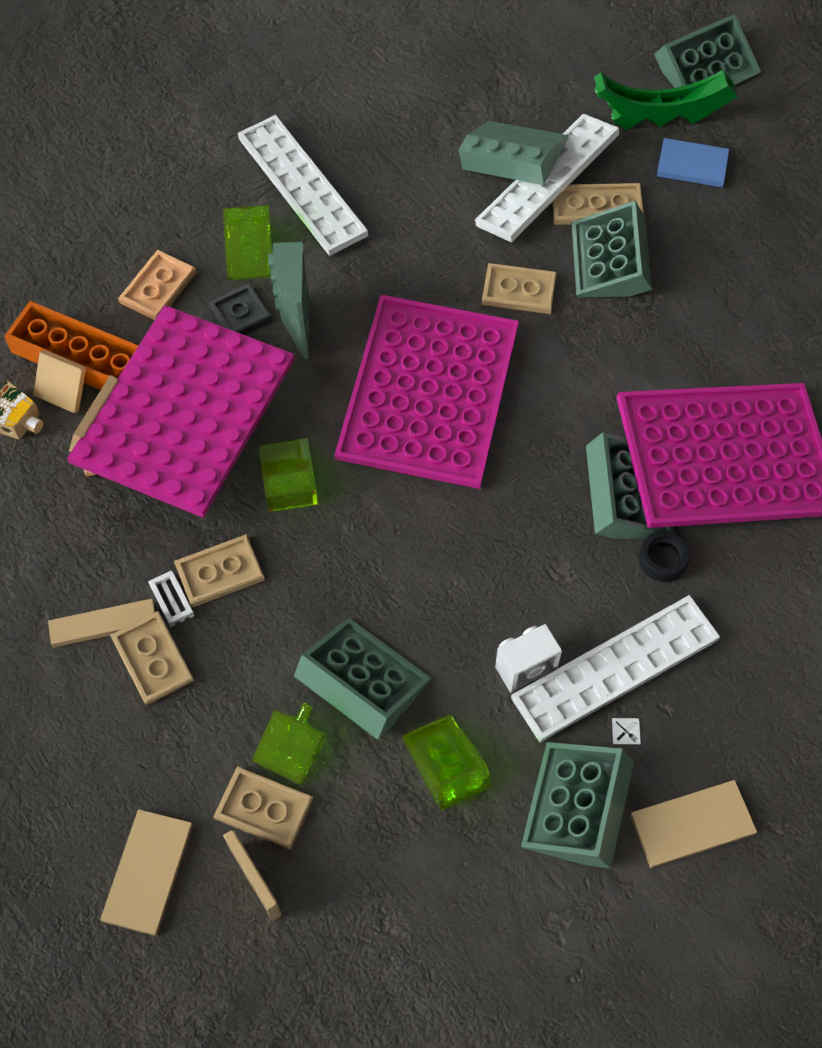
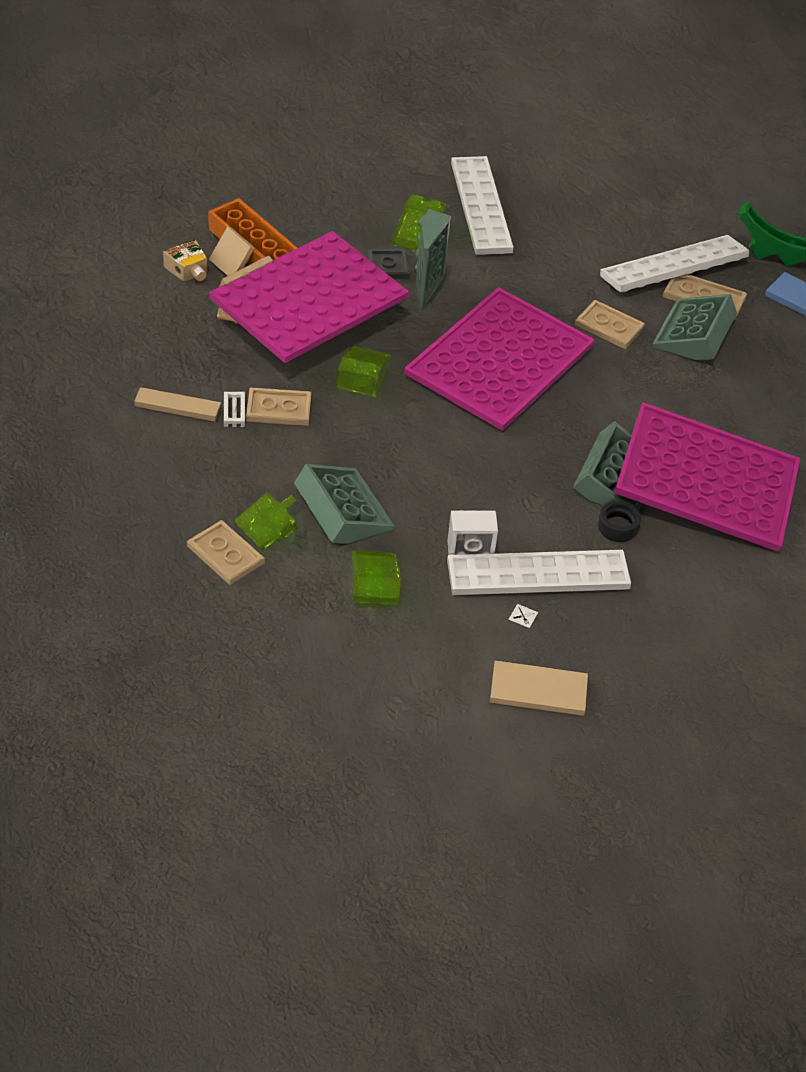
camera: 20 degrees right, 15 degrees down
tan tile [100,809,193,936] -> none
tan tile [110,611,194,706] -> none
light nougat tile [118,250,197,320] -> none
tan tile [223,830,282,921] -> none
sand green slope [458,121,569,185] -> none
sand green slope [521,742,634,869] -> none

